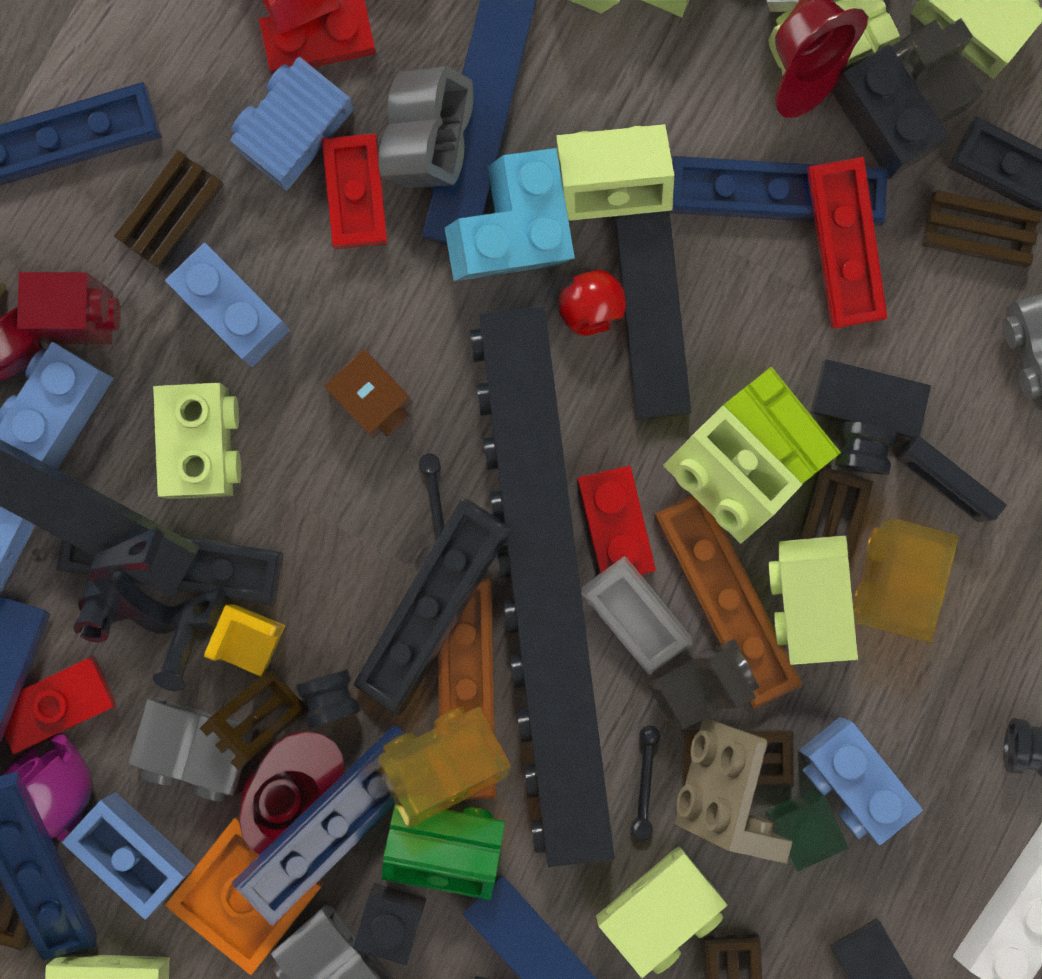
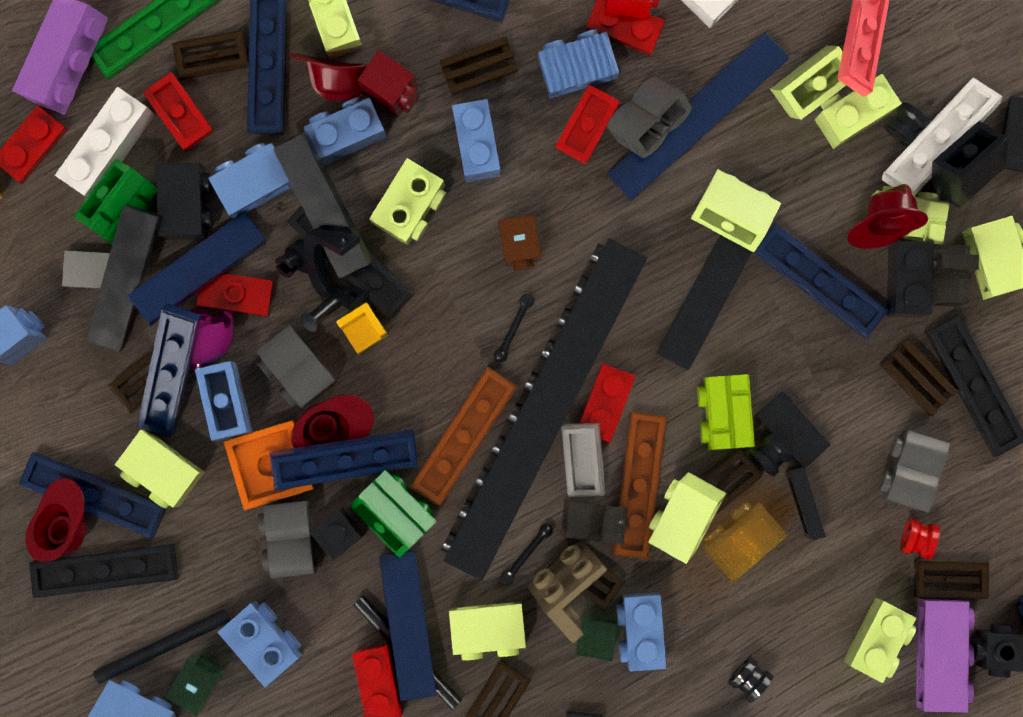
camera: 40 degrees right, 0 degrees up
dark brown tile [199,669,308,770] -> none
black wheel [296,669,361,728] -> none
black tile [353,499,512,715] -> none
clear yellow brick [378,706,511,829] -> none
medium azure brick [445,148,575,281] -> none
red piece [558,270,626,336] -> none
yellowish green brick [663,405,802,544] -> none
red tile [807,157,888,329] -> none

